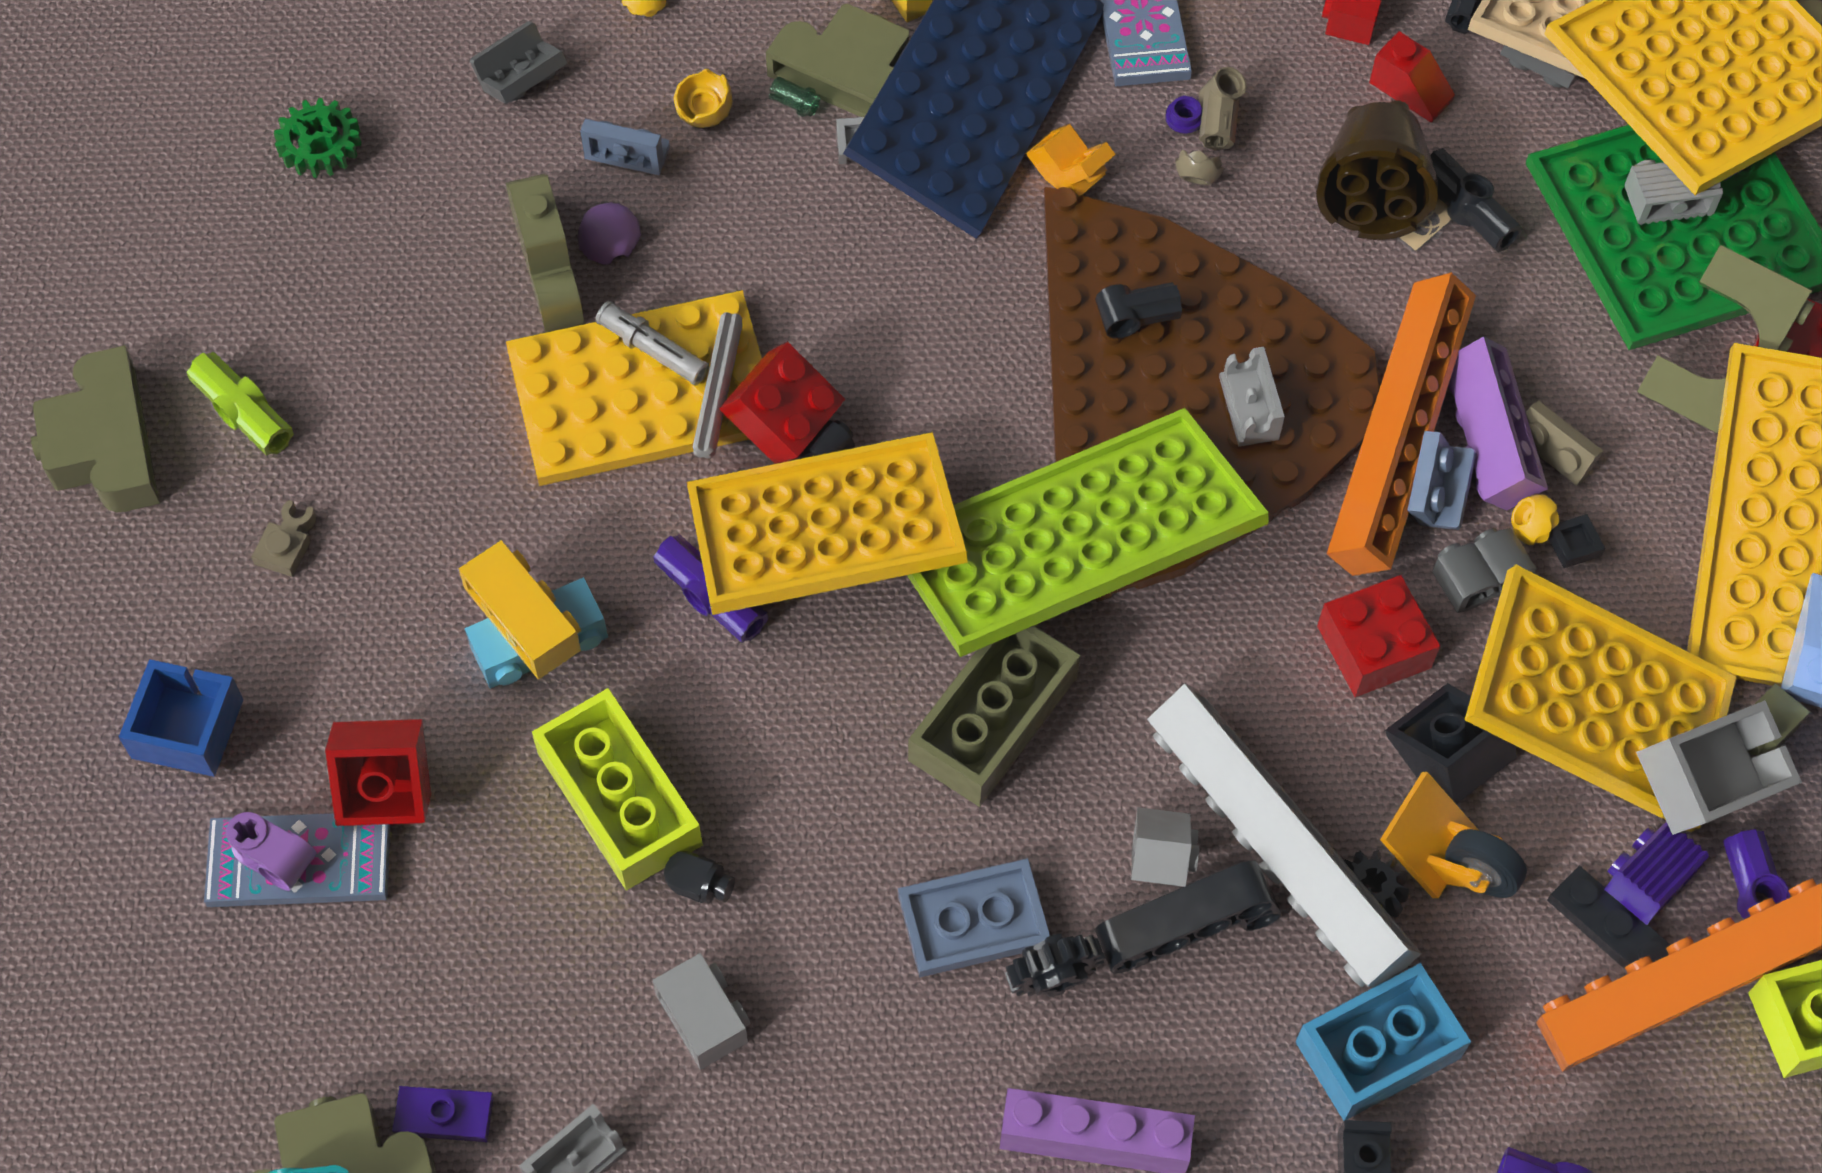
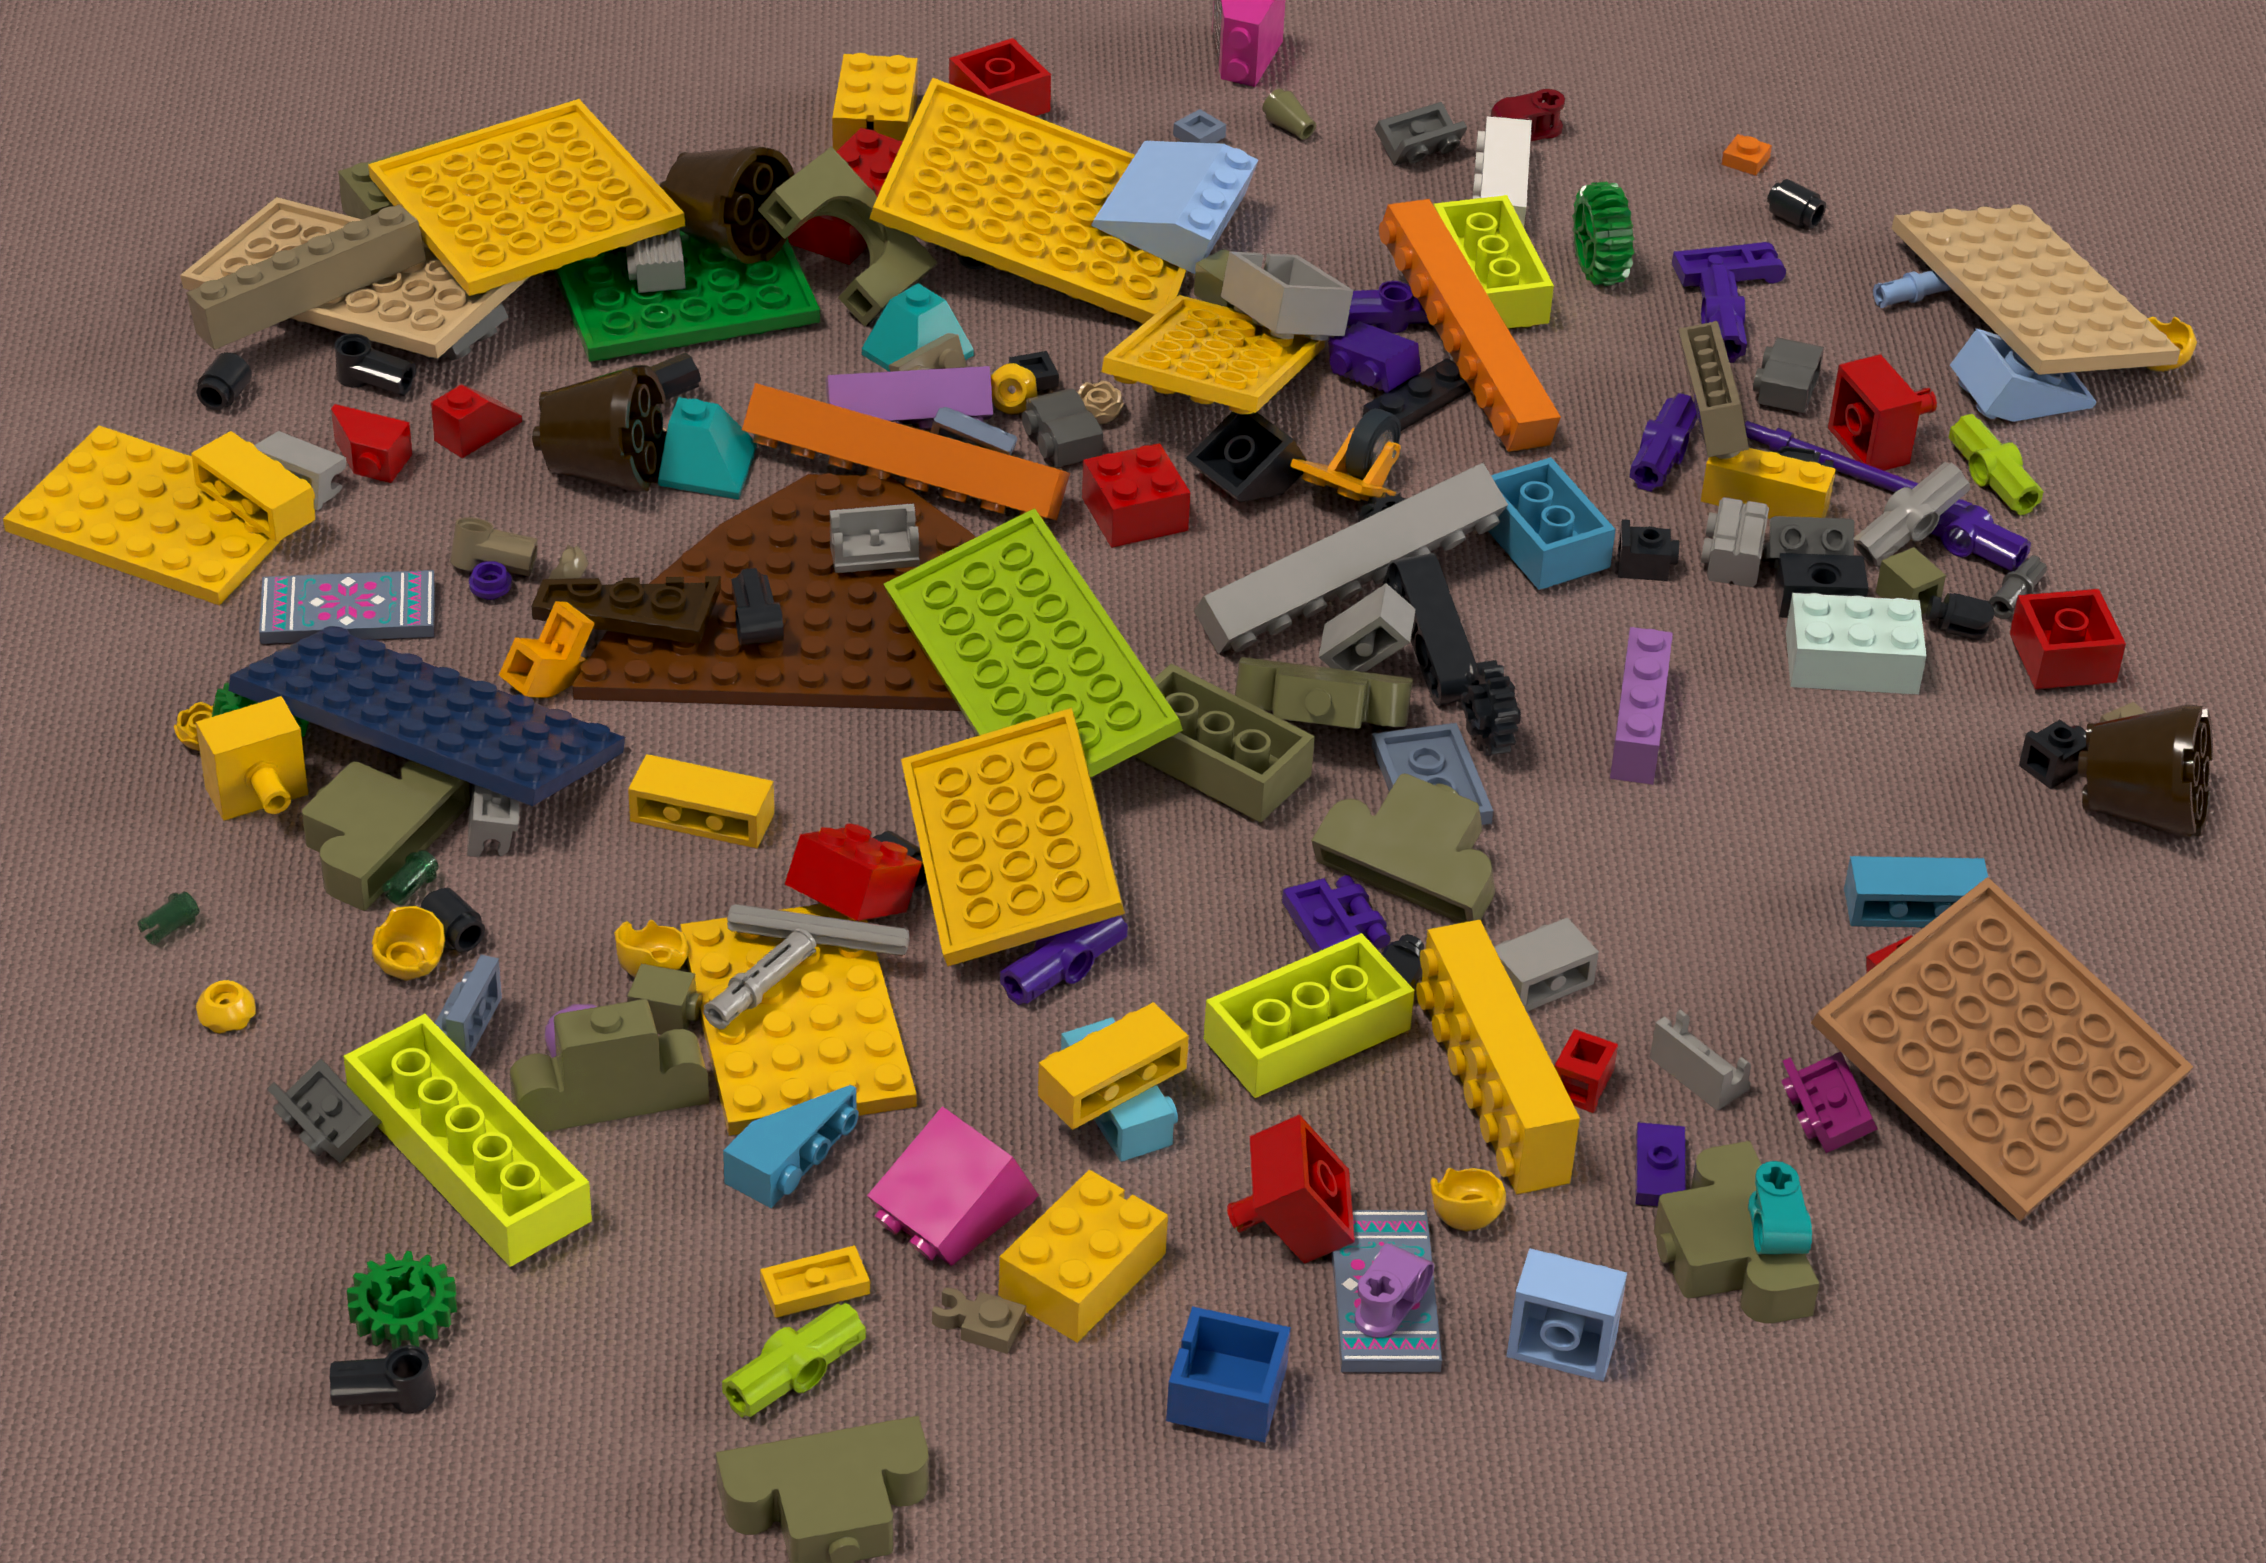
camera: 90 degrees left, 20 degrees down
none -> black piece [329,1345,436,1413]
none -> neon yellow brick [344,1014,592,1267]
none -> black brick [420,888,485,952]
none -> dark brown wing [531,576,721,644]
none -> yellow hair [614,920,688,978]
none -> olive brick [627,964,702,1035]
none -> yellow brick [628,754,774,849]
none -> teal slope [658,397,757,500]
none -> dark brown cone [659,146,795,265]
none -> dark azure slope [723,1085,859,1208]
none -> yellow plate [760,1245,870,1318]
none -> teal slope [862,283,974,372]
none -> dark pink slope [867,1106,1039,1266]
none -> yellow piece [998,1169,1168,1343]
none -> olive brick [1235,657,1413,728]
none -> dark purple plate [1282,875,1391,953]
none -> olive brick [1311,773,1495,923]
none -> yellow brick [1416,920,1580,1195]
none -> yellow hair [1430,1168,1506,1231]
none -> light blue brick [1506,1248,1627,1382]
none -> red brick [1554,1029,1618,1113]

